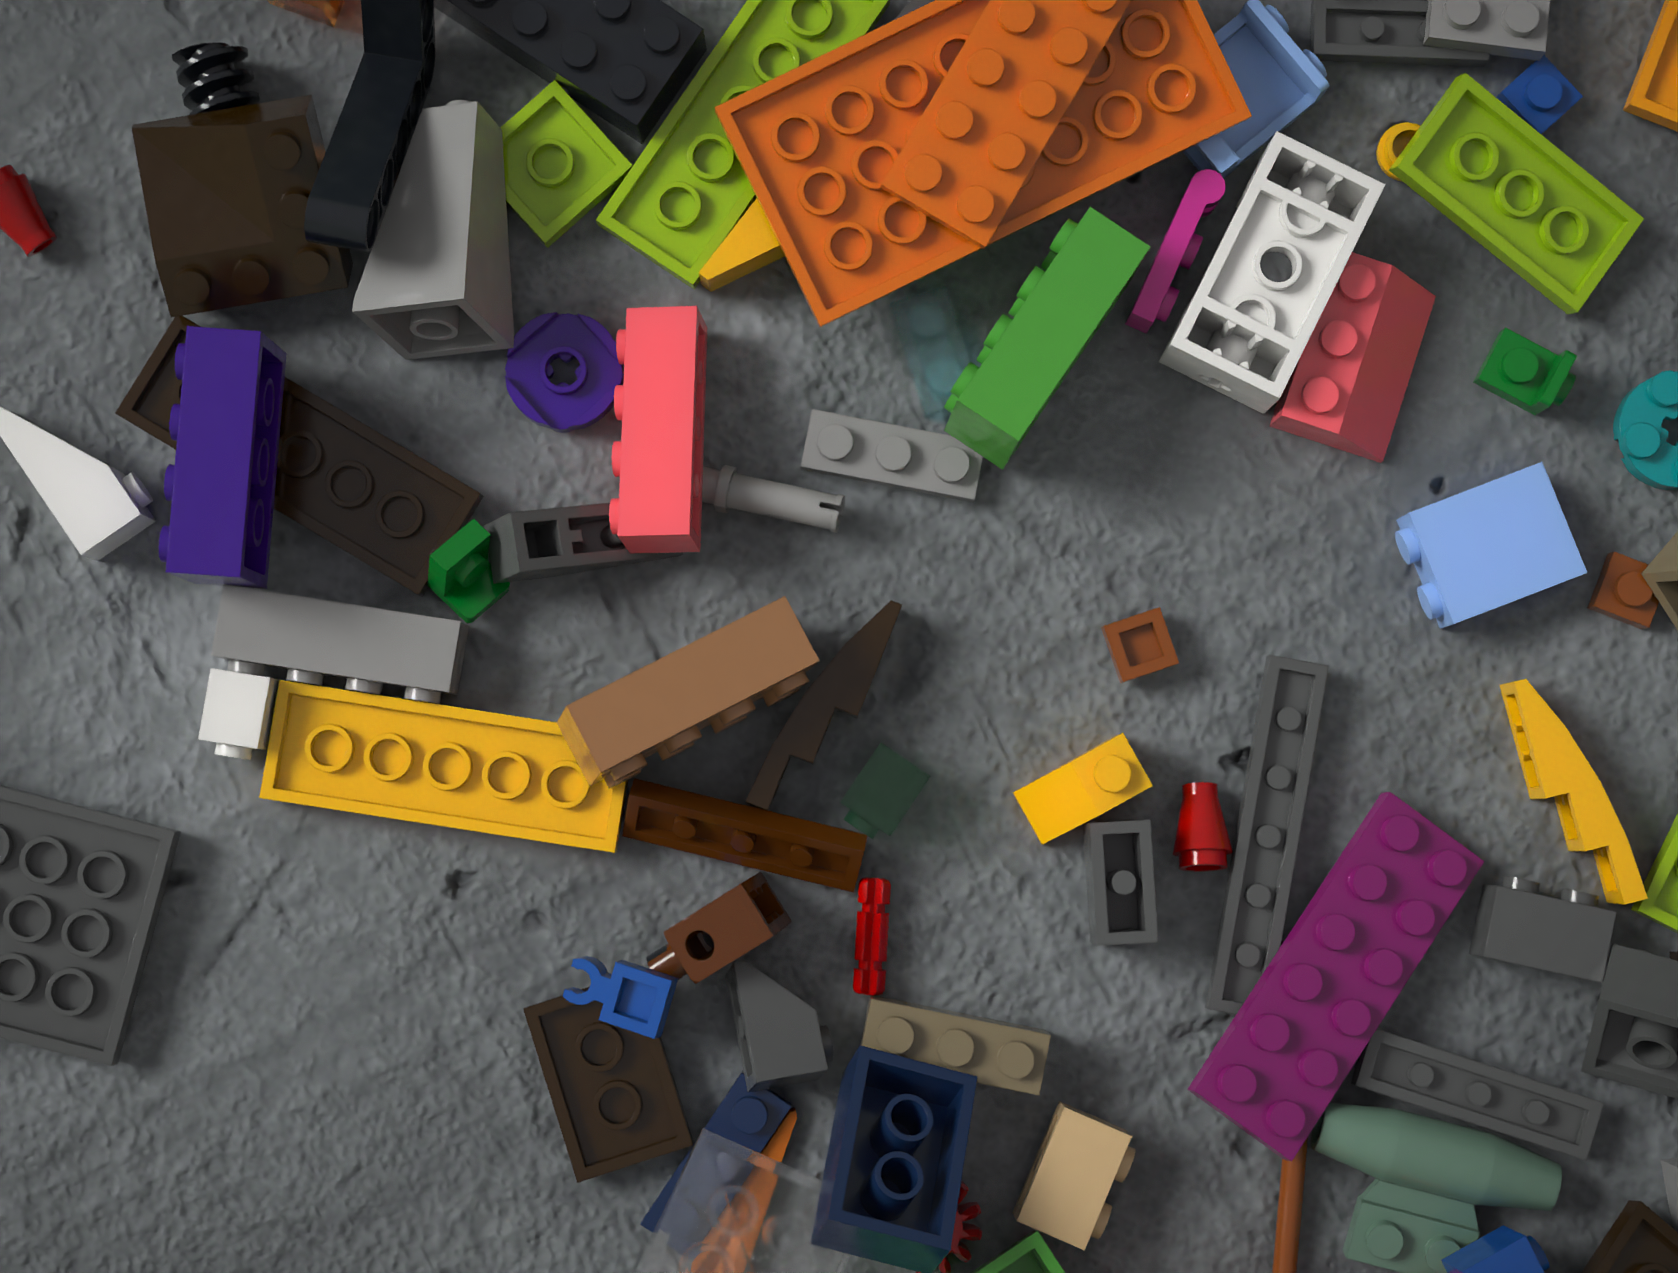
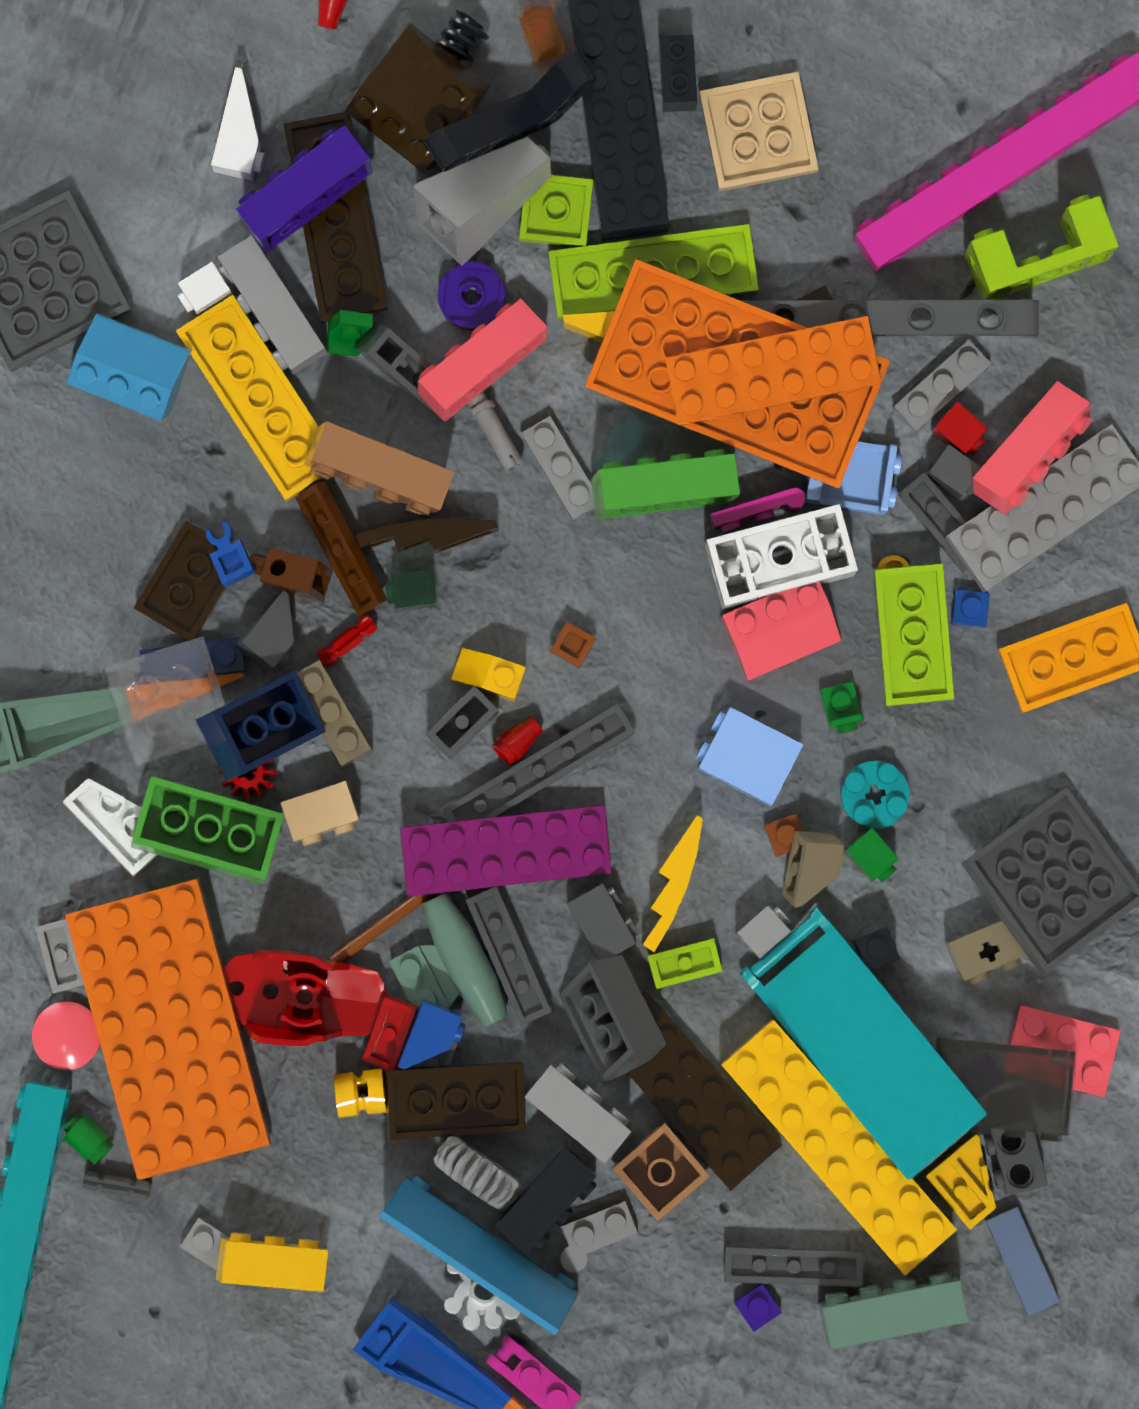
camera: 50 degrees right, 0 degrees up
none -> dark azure slope [67,313,192,421]

